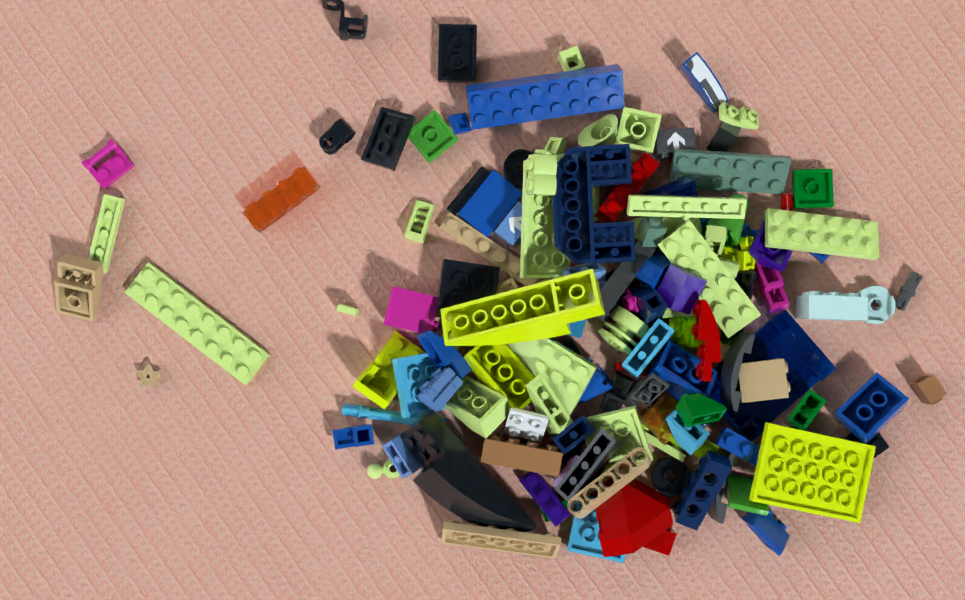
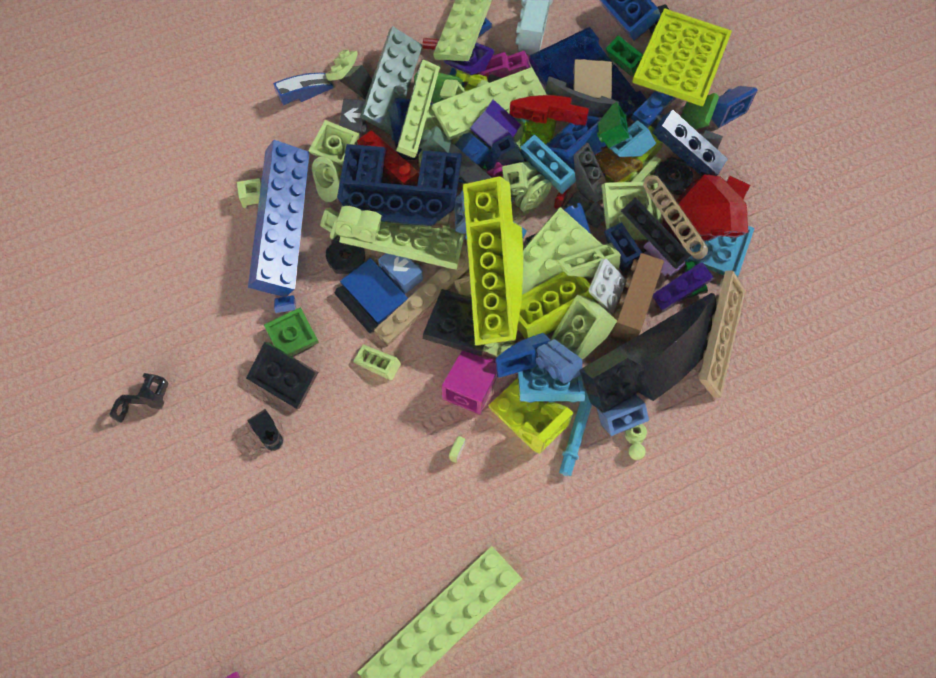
camera: 80 degrees left, 20 degrees down
clear orange brick [242,166,321,233] -> none
blue brick [332,424,374,450] -> none
black plate [438,24,477,83] -> none
green plate [792,169,834,209] -> none
none -> yellowish green brick [502,163,528,195]

